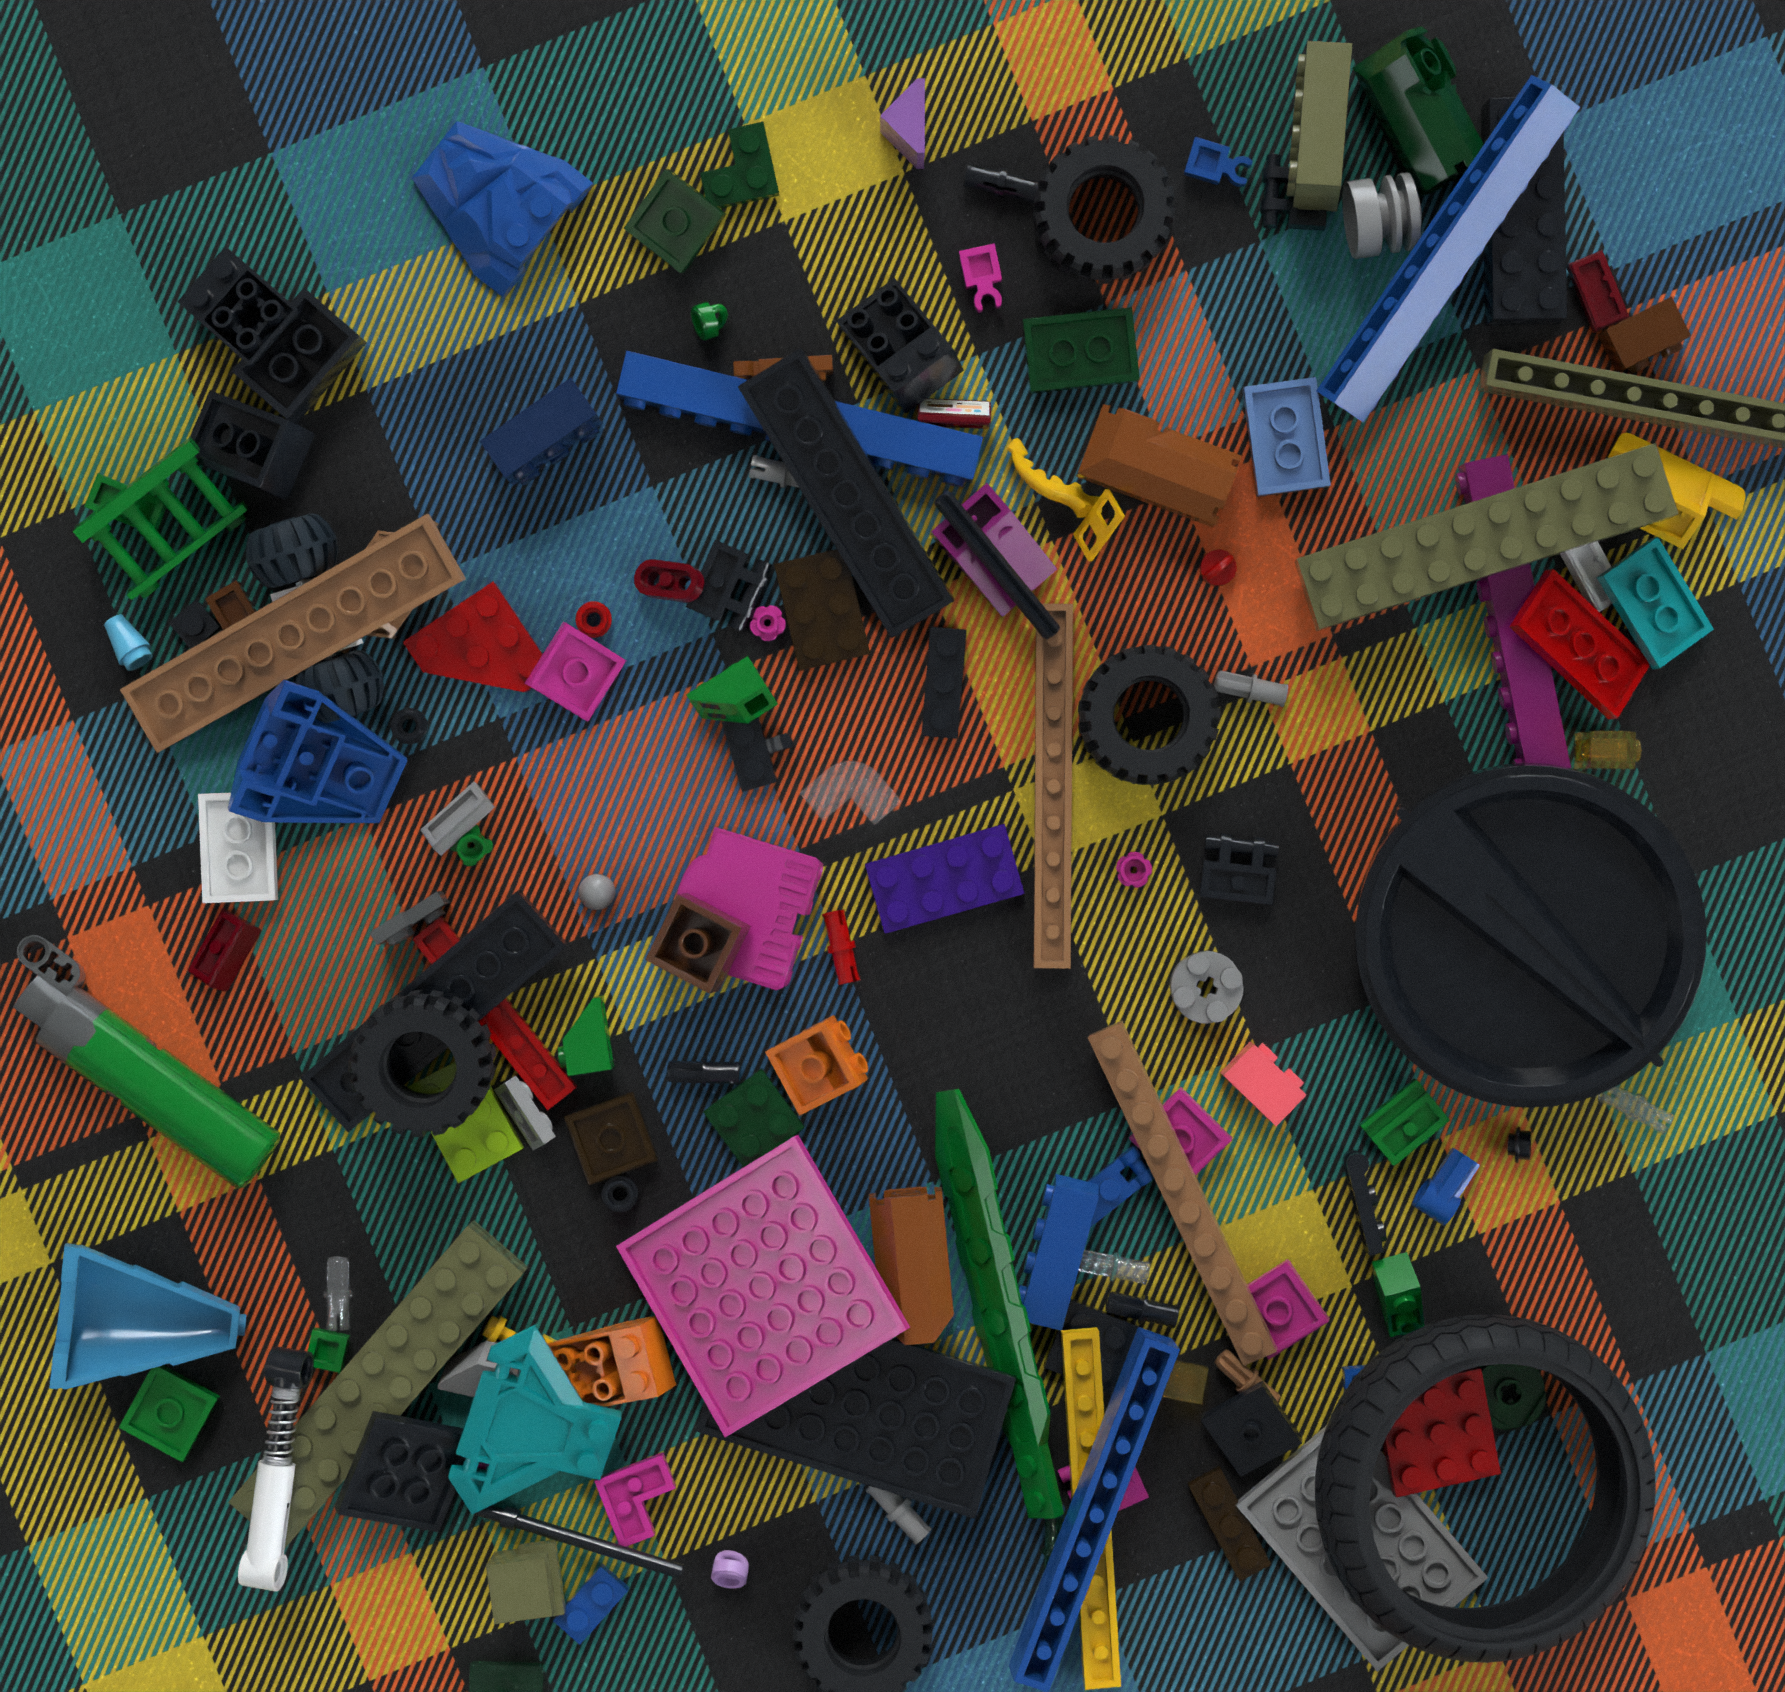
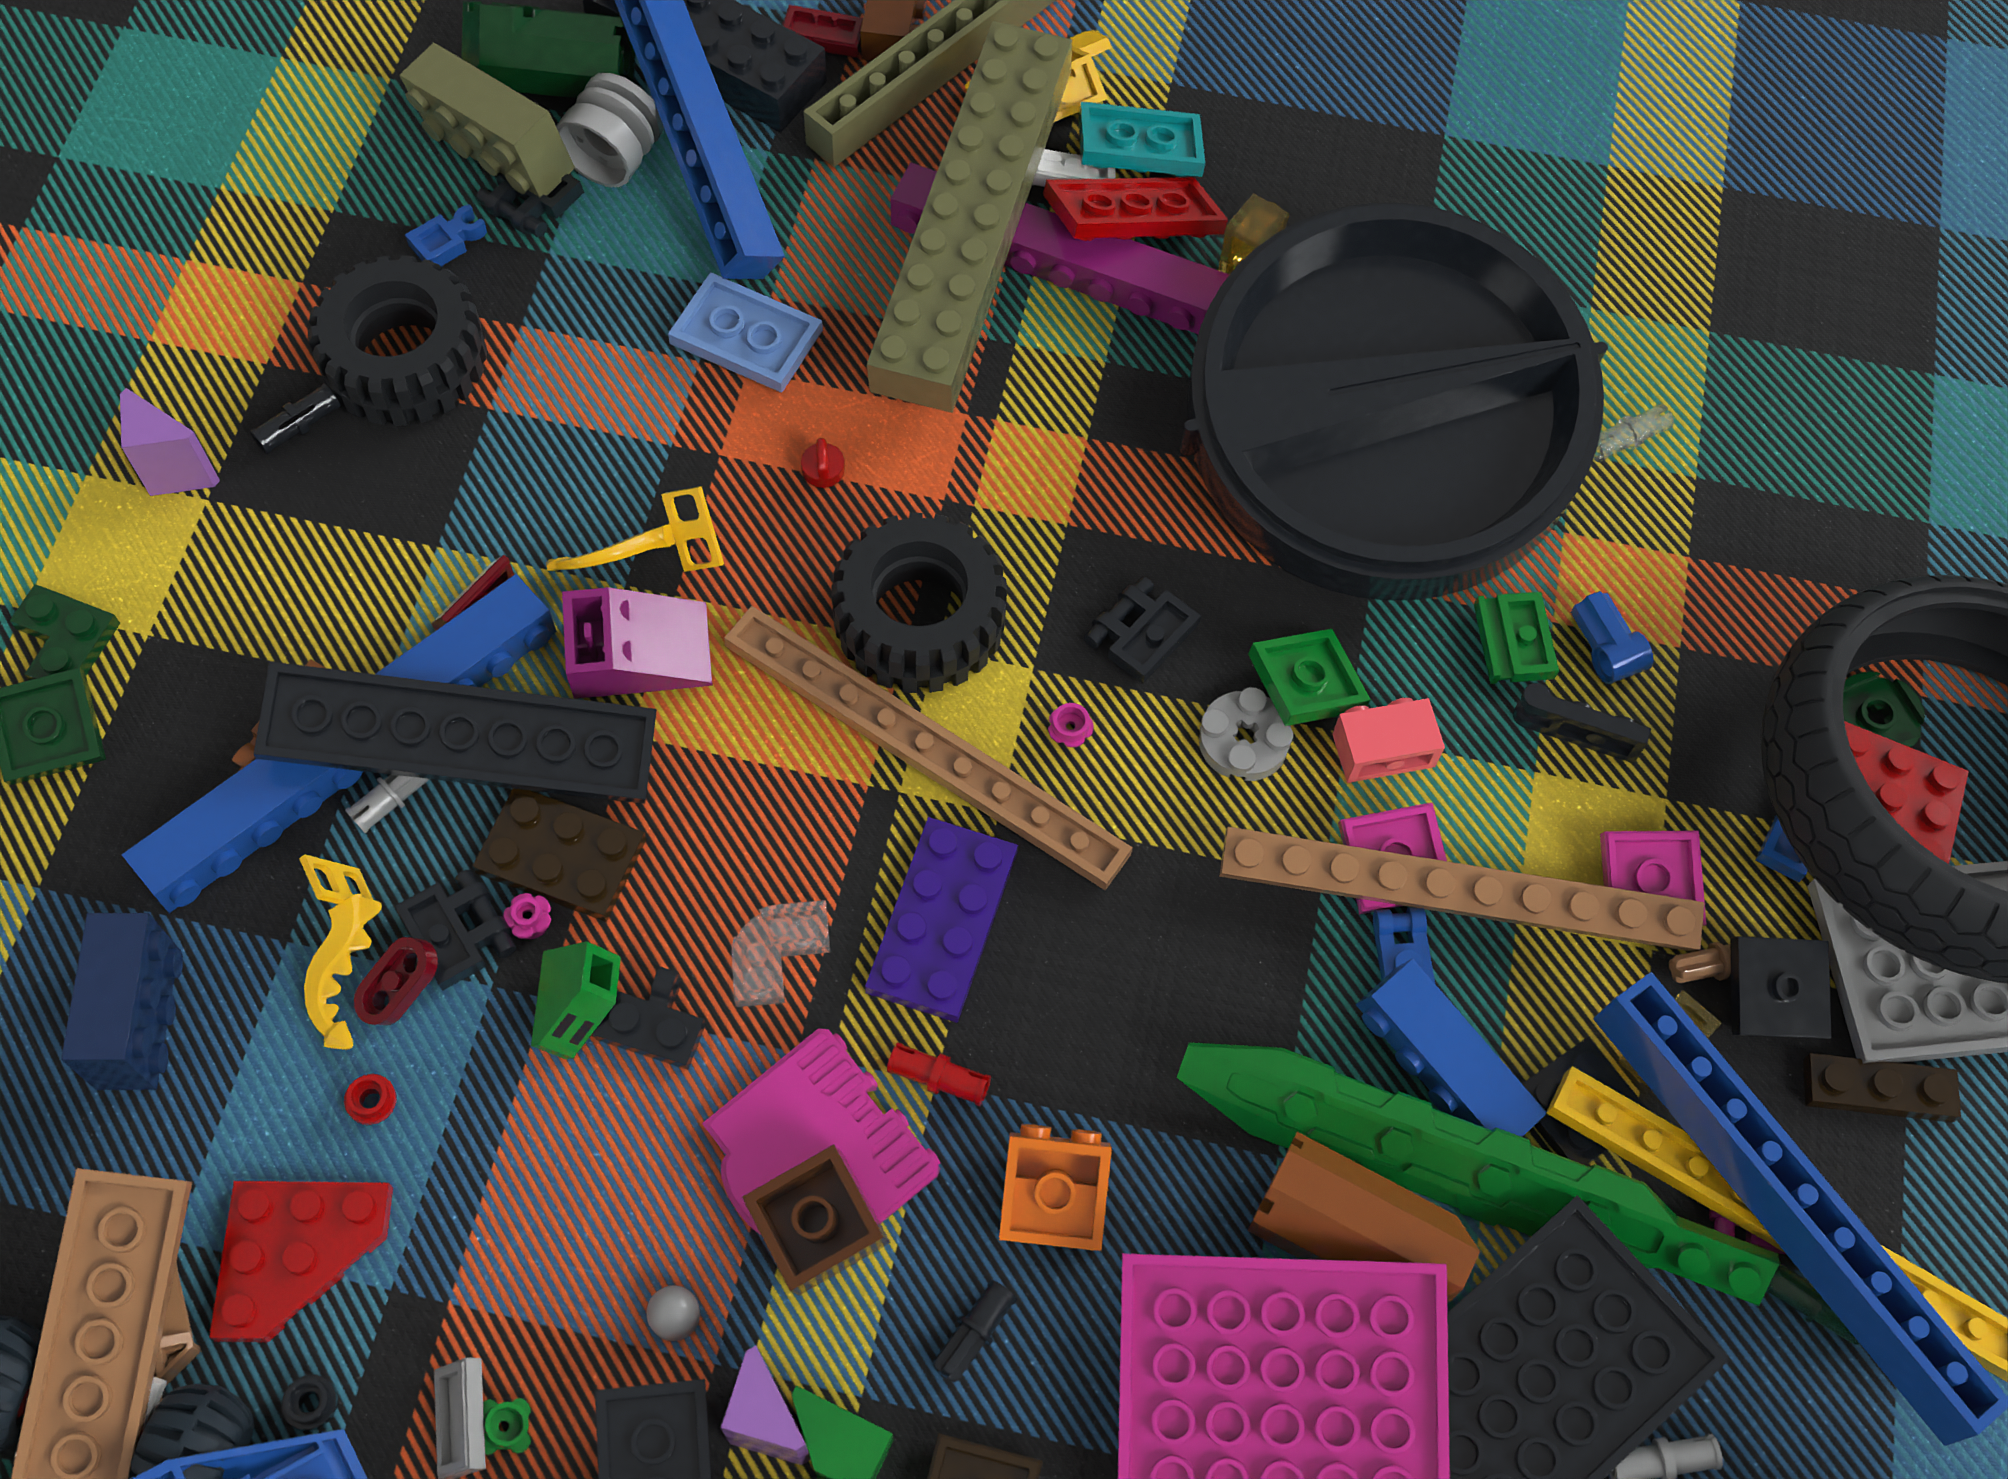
camera: 55 degrees left, 25 degrees down
dark pink plate [525,621,627,722] -> none
green tile [691,302,728,341] -> none
dark green plate [703,1068,805,1167] -> none
black slope [836,278,964,414] -> none
black plate [921,627,966,739] -> none
black axle [934,491,1060,639] -> none
dark pink plate [959,243,1002,313] -> none
dark green plate [1022,307,1140,394] -> none
dark orange brick [1076,404,1241,527] -> none
clear axle [1079,1250,1150,1285] -> none
black axle [1105,1291,1179,1328] -> none
light grey axle [1214,671,1288,707] -> none
green slope [1372,1252,1425,1337] -> none
black plate [1508,1127,1532,1163] -> none
none -> yellow piece [299,854,382,1050]
none -> medium lavender slope [721,1346,811,1466]
none -> green plate [1248,629,1371,726]

